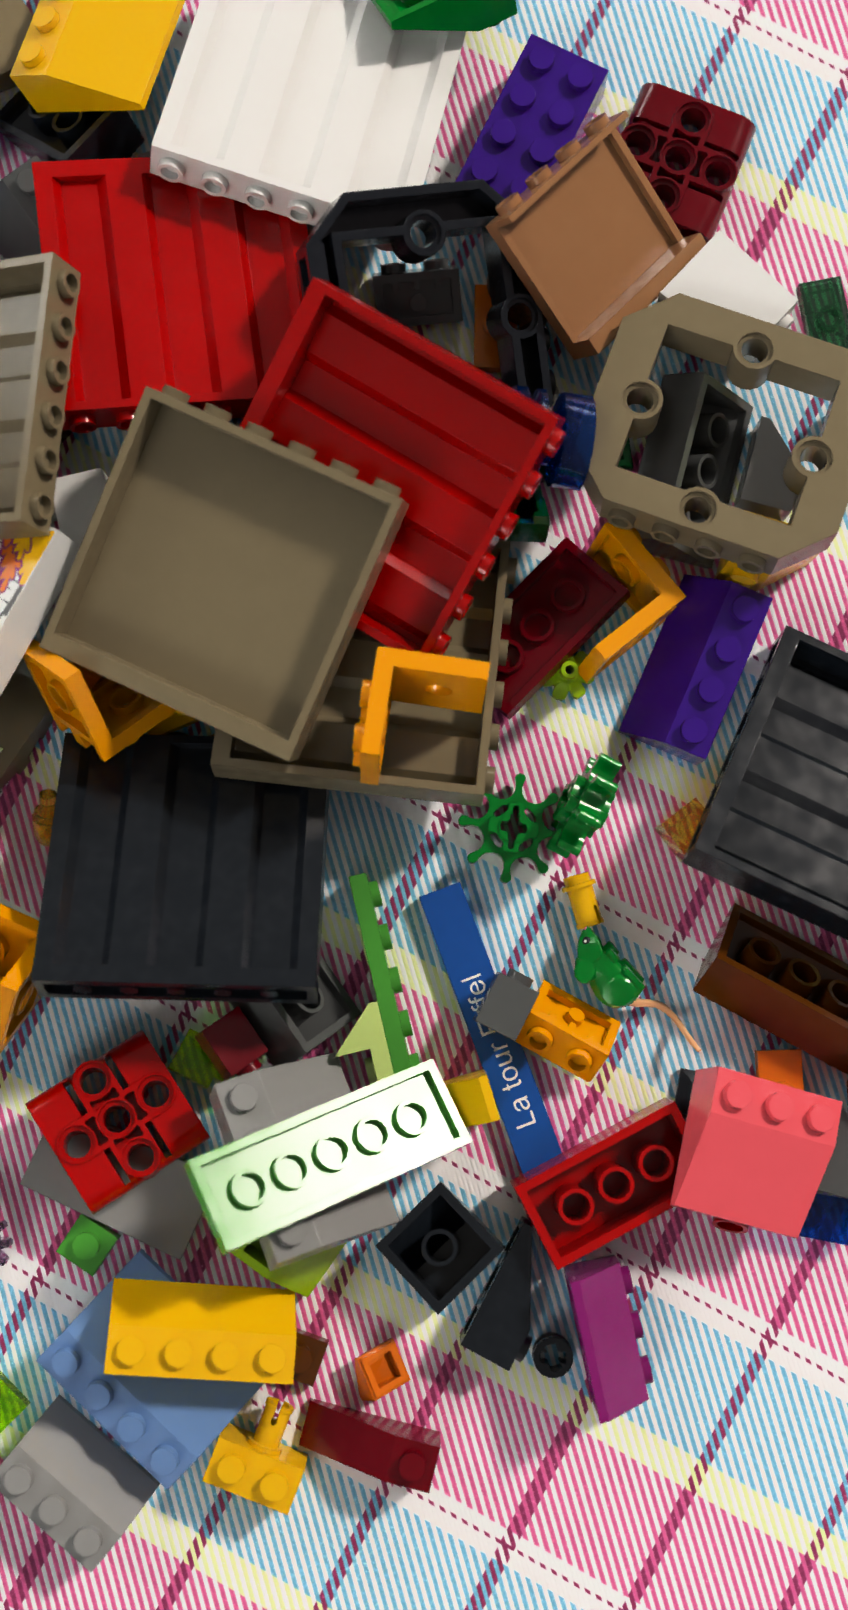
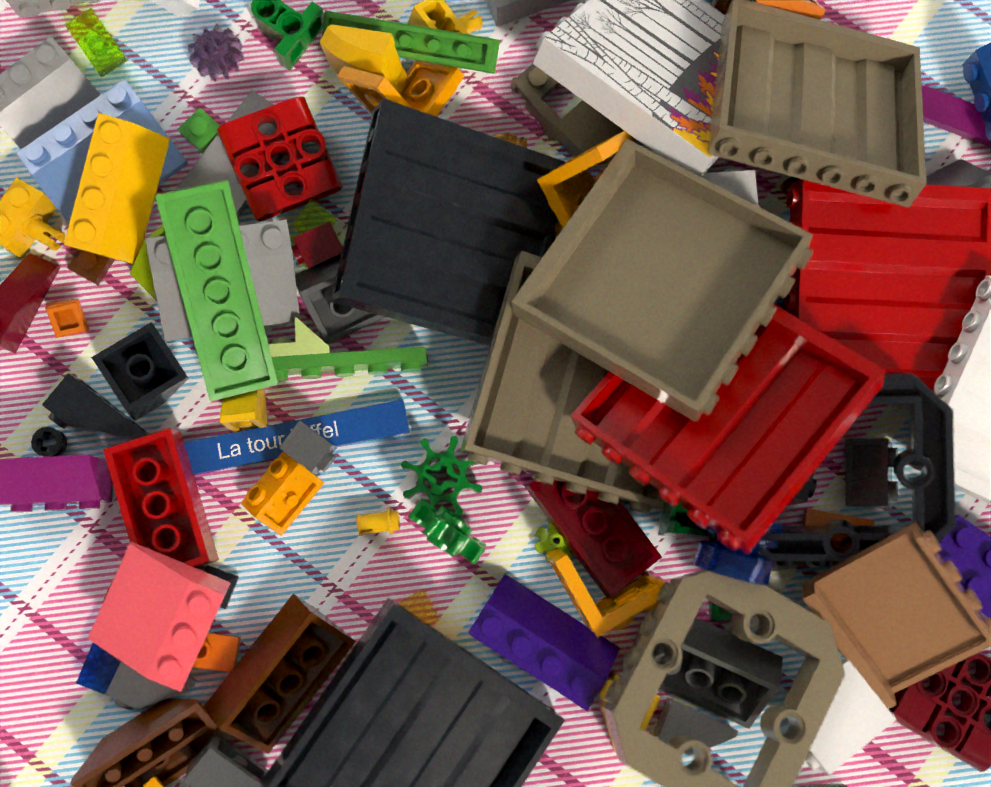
camera: 95 degrees right, 5 degrees down
light orange bracket [352,646,490,785] -> none
green animal [574,926,701,1052] -> none

